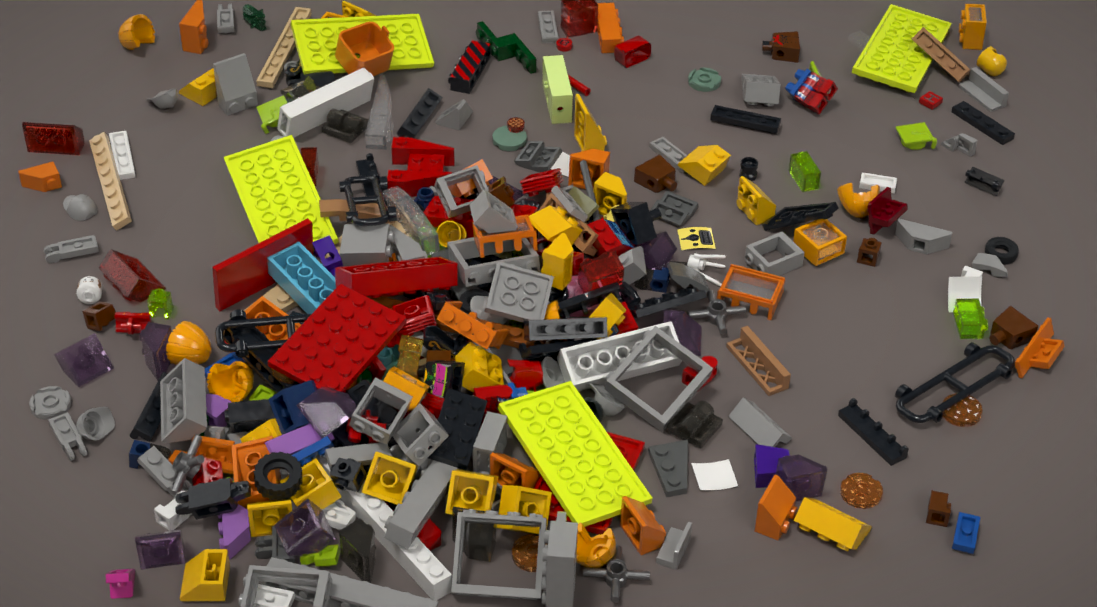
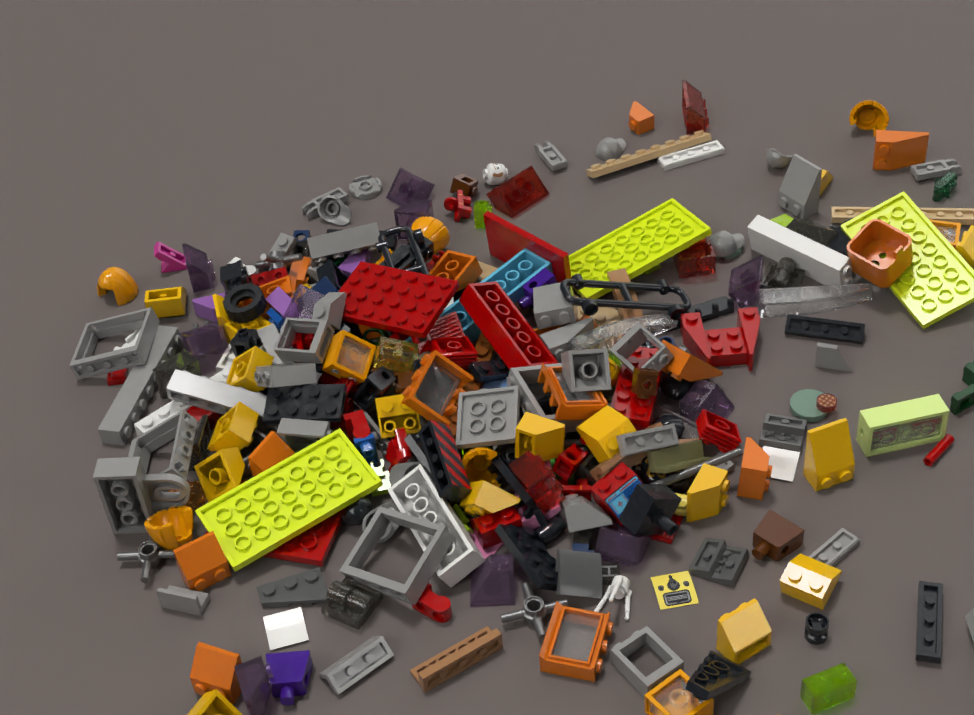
camera: 90 degrees right, 0 degrees up
black brick [448,40,491,94] -> none
none -> light grey slope [312,292,347,330]
none -> clear purple slope [728,255,764,308]

